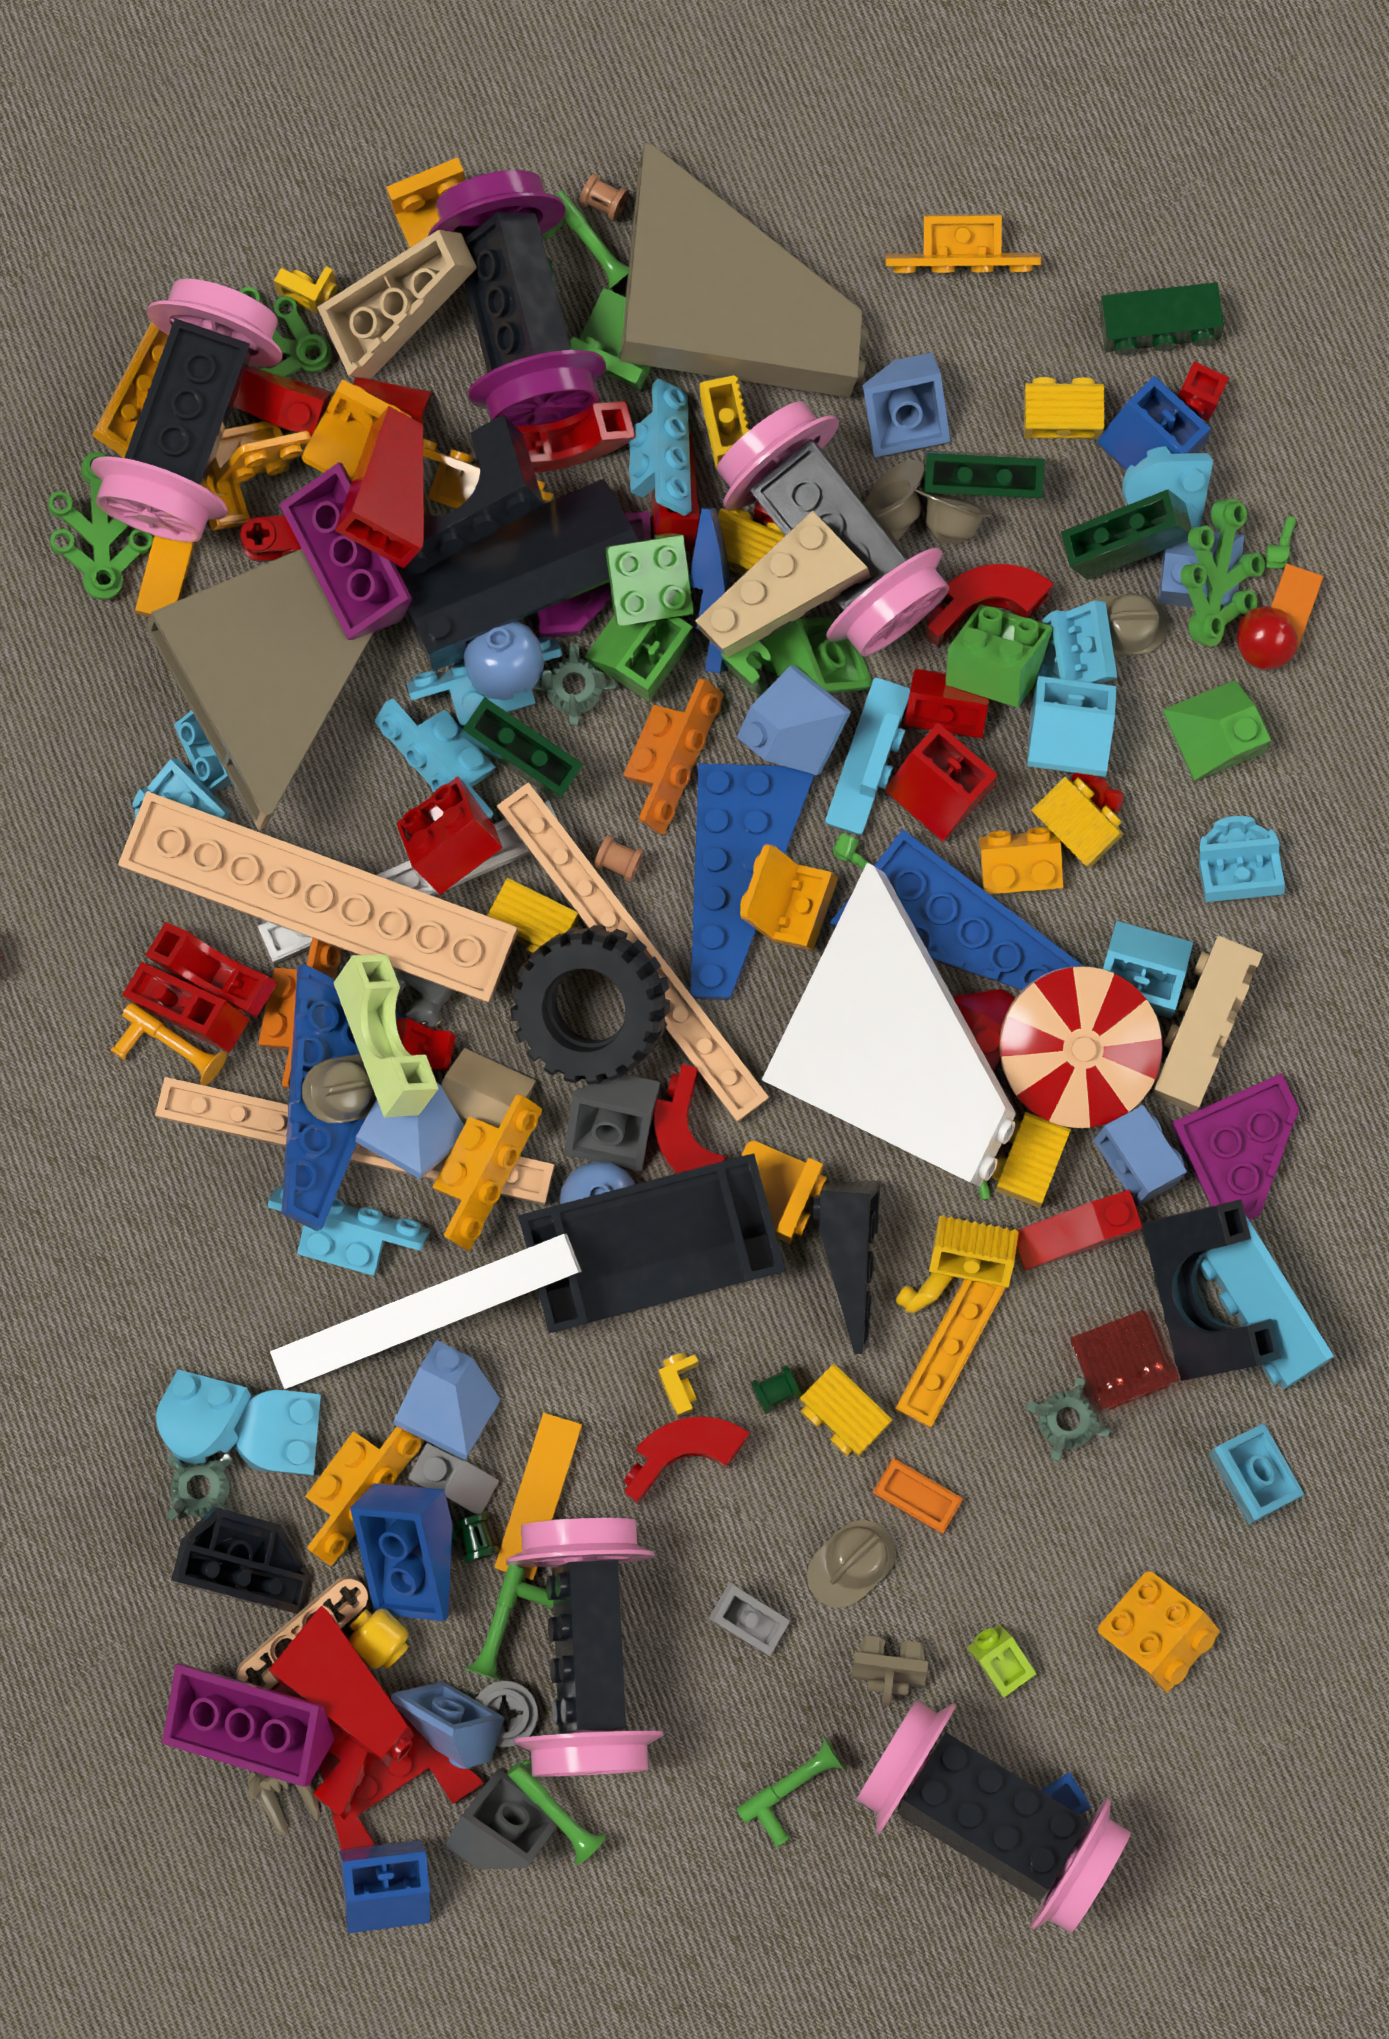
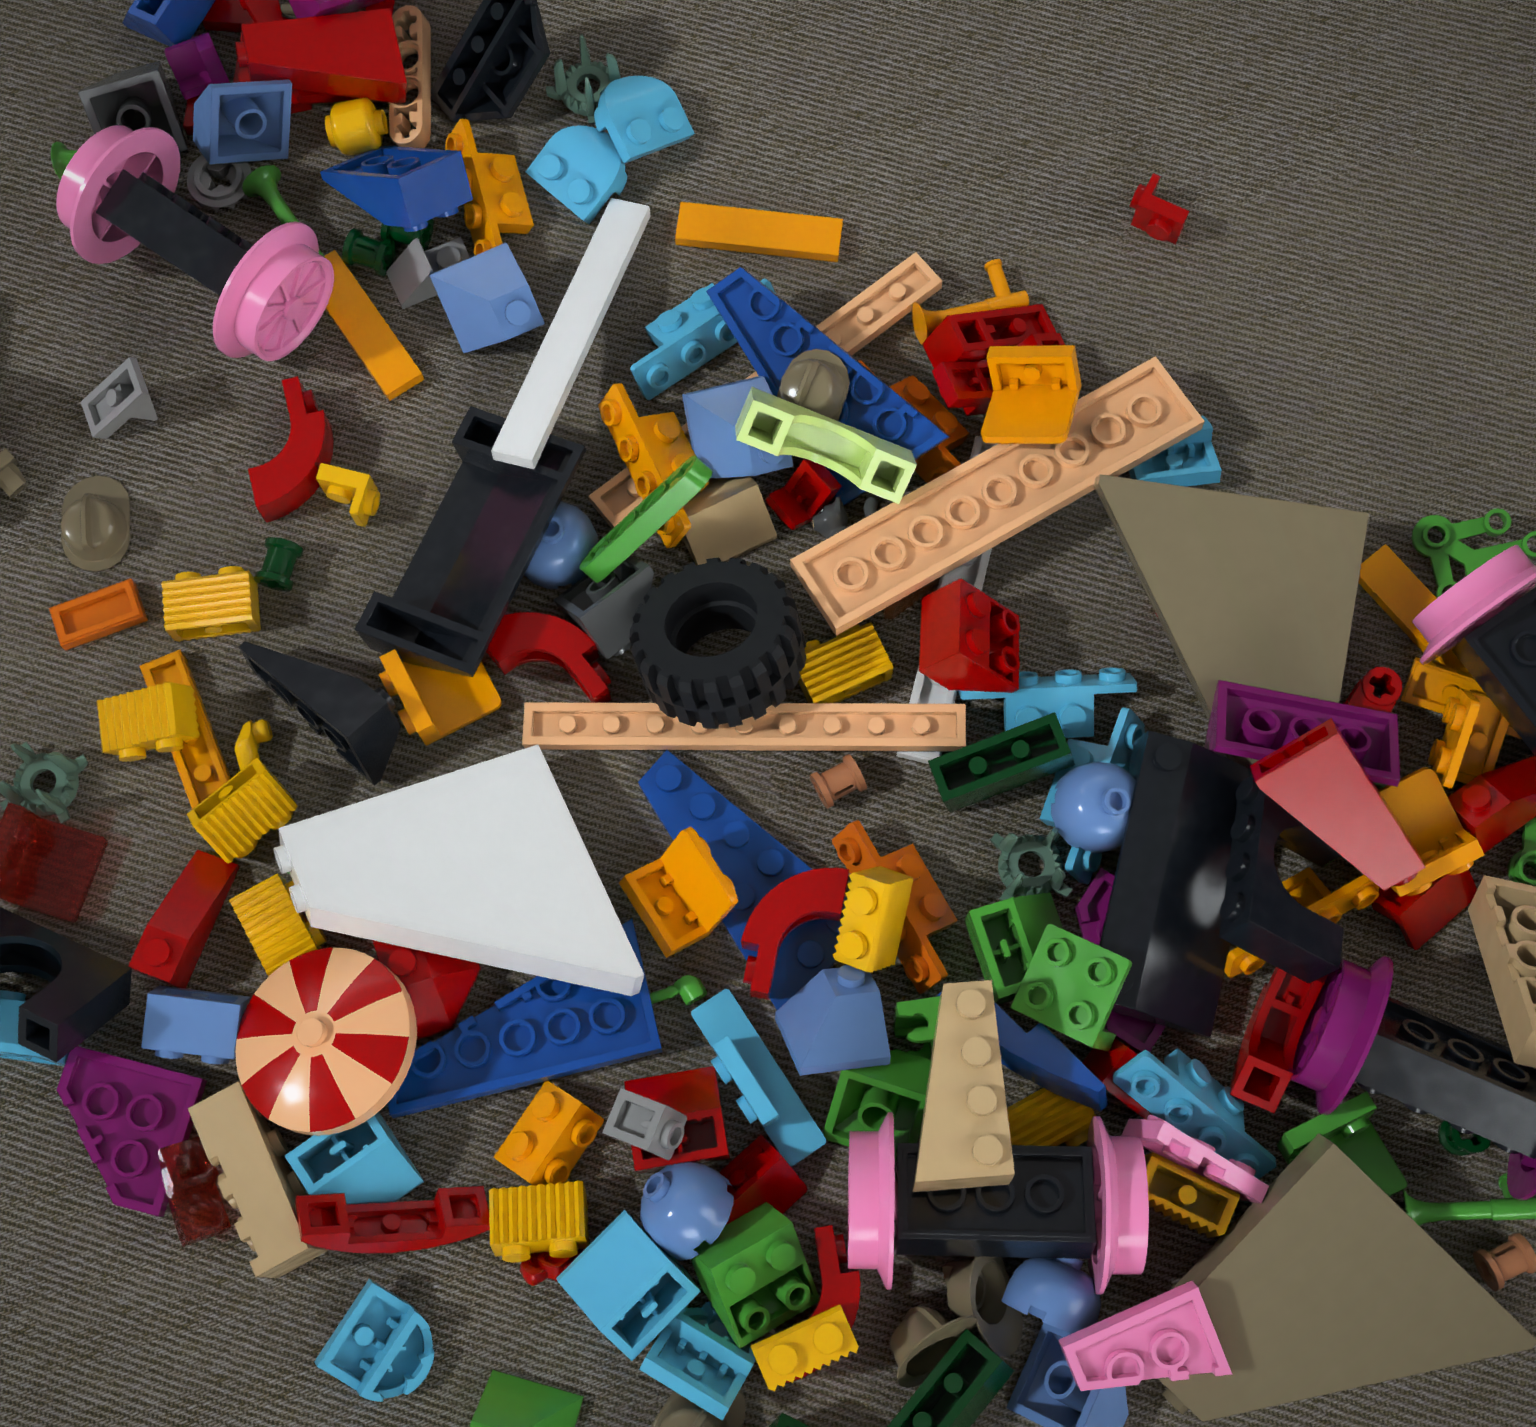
camera: 125 degrees right, 5 degrees down
none -> yellow brick [96,682,200,762]
none -> clear red slope [158,1136,231,1247]
none -> magenta panel [164,32,230,100]
none -> red slope [295,1186,490,1253]
none -> bright green beam [579,456,713,583]
none -> light grey bracket [602,1088,687,1160]
none -> medium blue cylinder [640,1161,734,1261]
none -> light orange tile [675,202,843,262]
none -> red arch [741,868,849,1000]
none -> yellow brick [750,1305,859,1391]
none -> yellow brick [832,866,913,973]
none -> light orange bracket [981,345,1082,444]
none -> medium blue cylinder [1001,1258,1101,1334]
none -> bright pink wing [1058,1281,1232,1391]
none -> bright pink wing [1121,1115,1269,1203]

